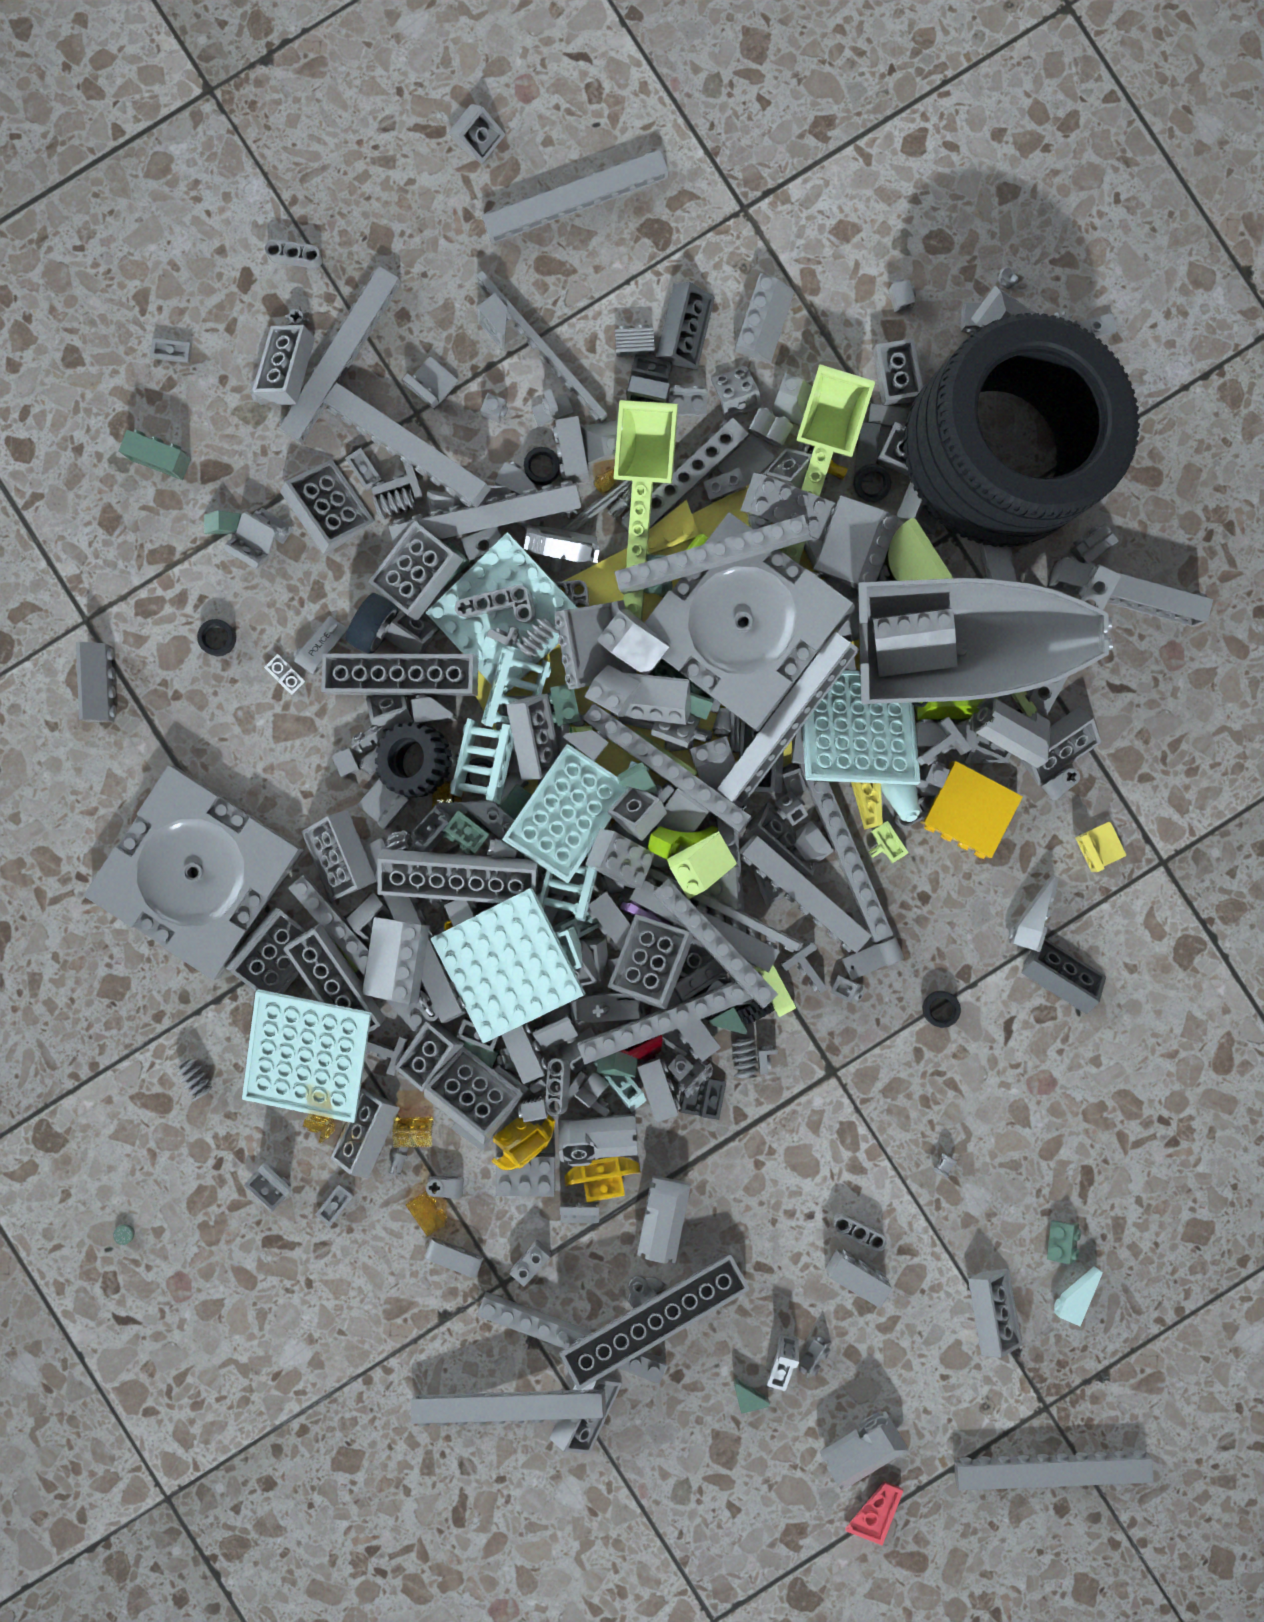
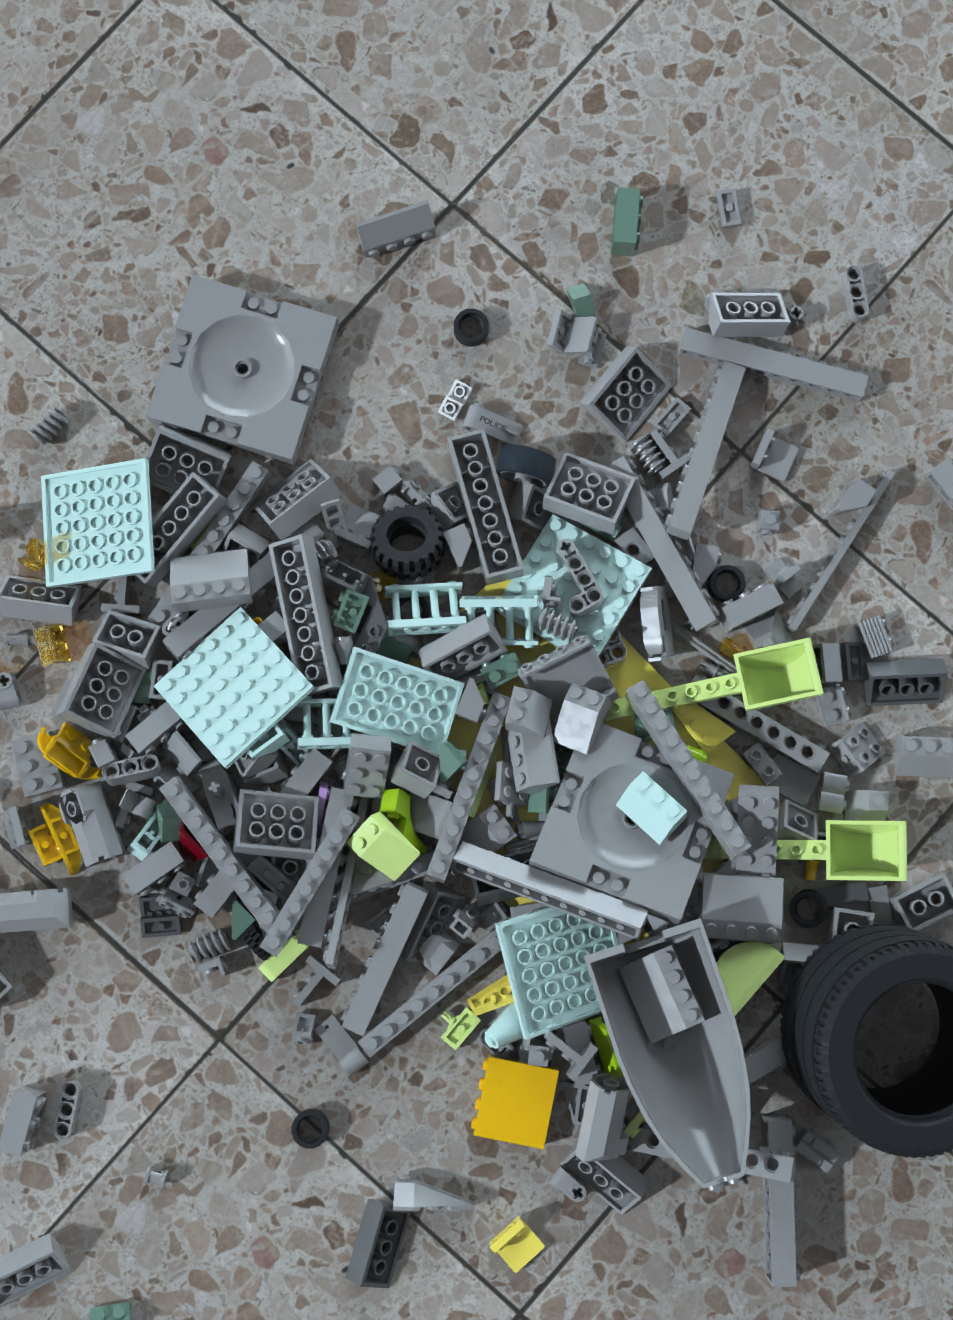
camera: 75 degrees right, 5 degrees down
none -> light grey slope [320,498,346,532]
none -> light aqua slope [616,771,687,845]

